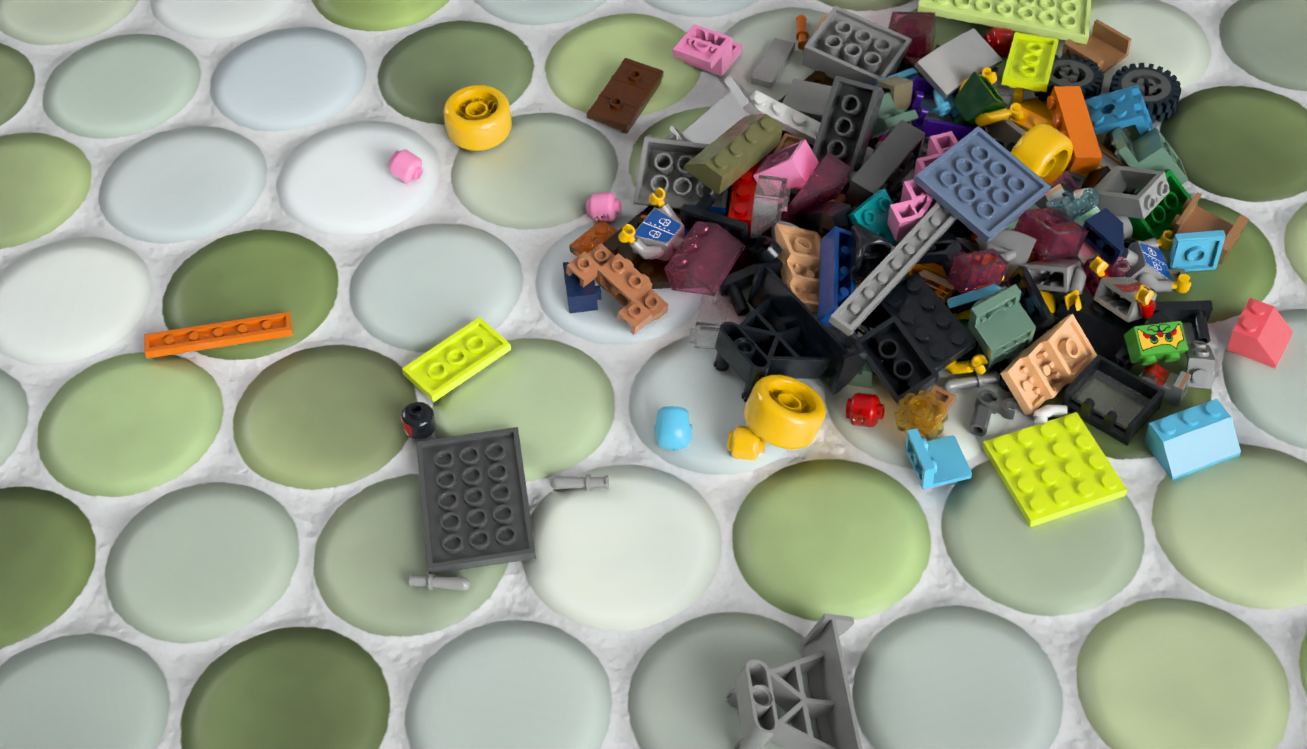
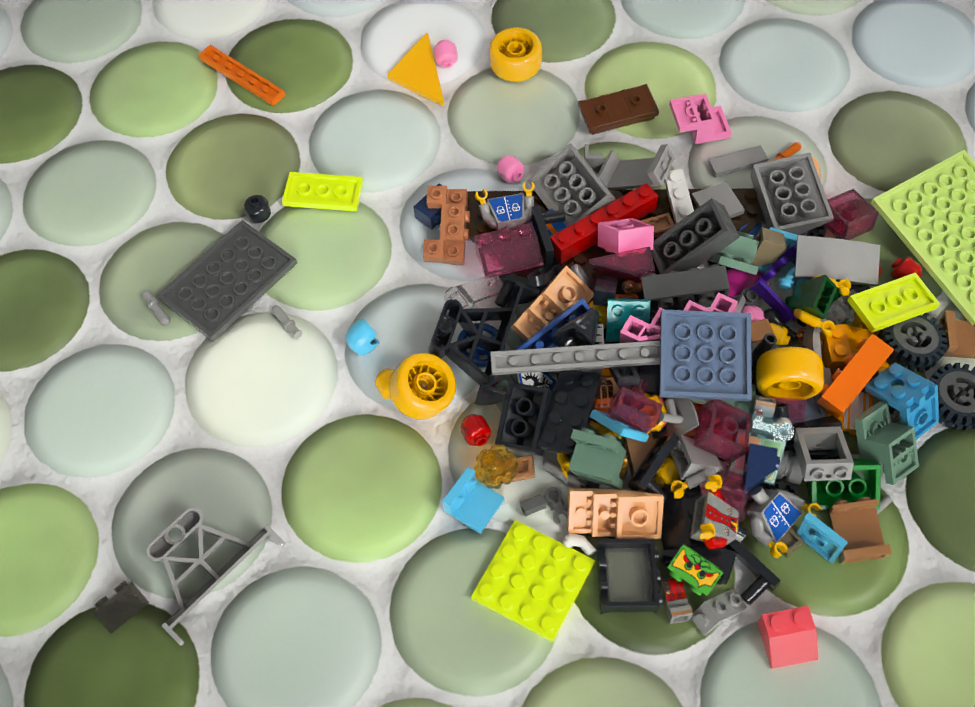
camera: 50 degrees right, 10 degrees up
clear orange plate [569,220,618,257] -> none
olive slope [684,113,783,195] -> none
clear slope [750,175,791,238] -> none
slope [1144,398,1241,480] -> none
none -> yellow tile [387,33,444,106]

